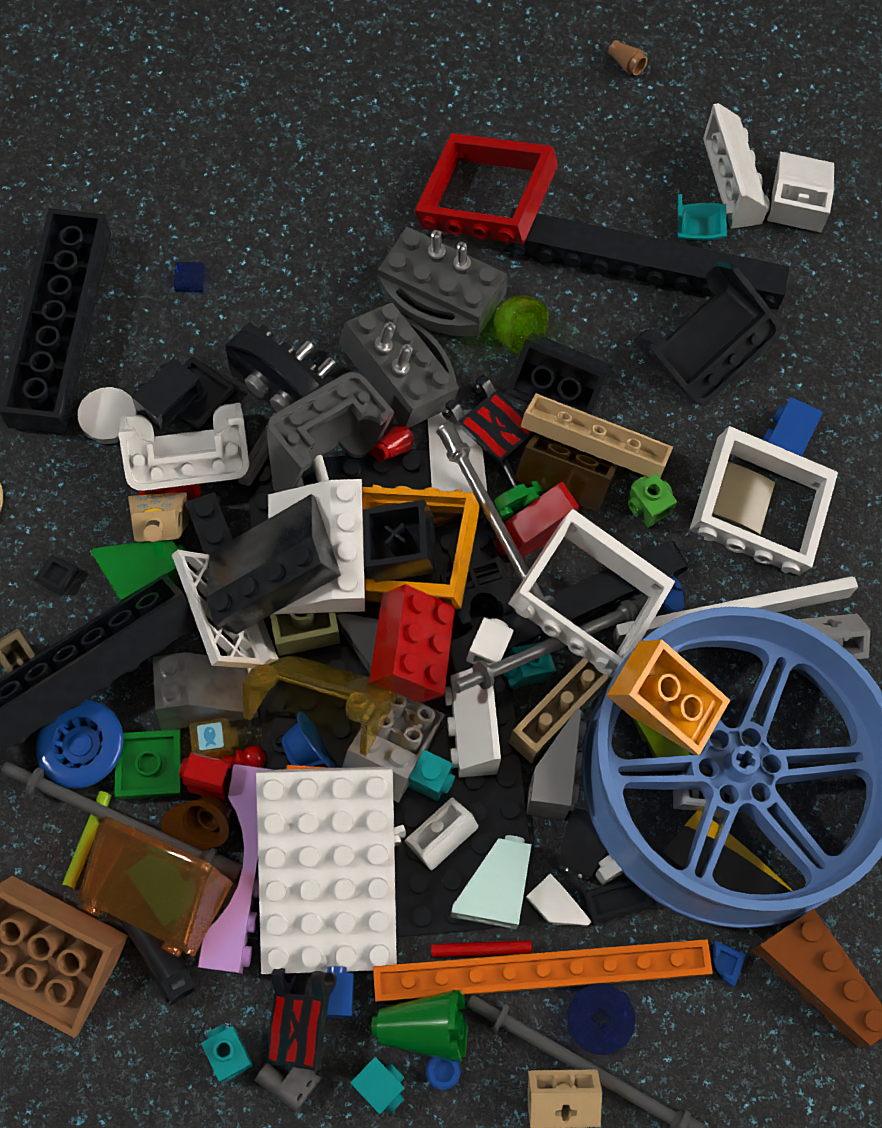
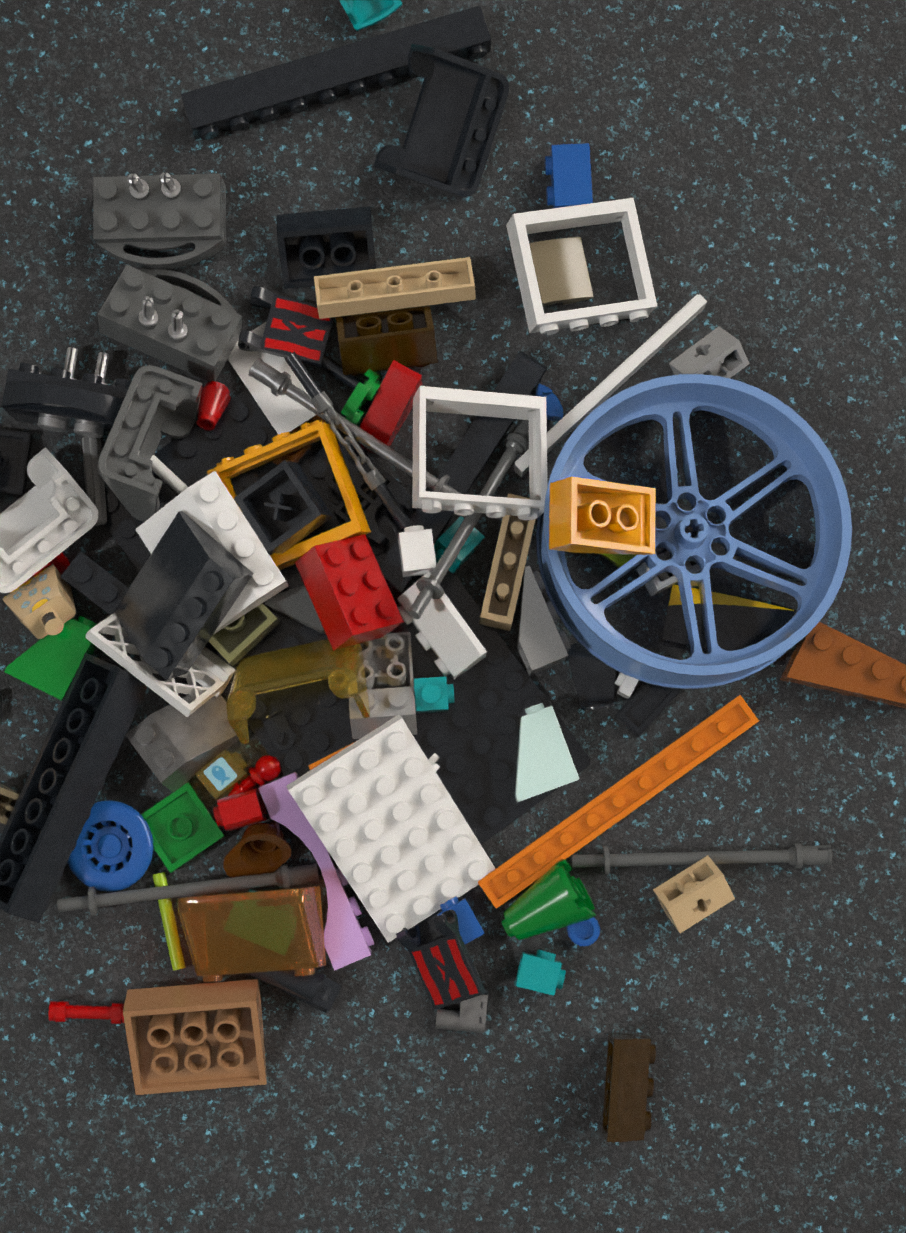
camera: 30 degrees left, 15 degrees up
teal brick [201,1024,253,1084] -> none
blue piece [282,712,339,768] -> none
white slope [404,797,478,870] -> none
red window [415,133,558,244] -> none
red bar [431,940,532,958] -> none
clear neon green cylinder [493,295,549,355] -> none
white slope [526,873,591,927] -> none
clear blue plate [566,984,635,1055] -> none
bright green brick [627,473,677,528] -> none
blue tile [711,941,746,987] -> none
none -> piece [284,352,412,530]

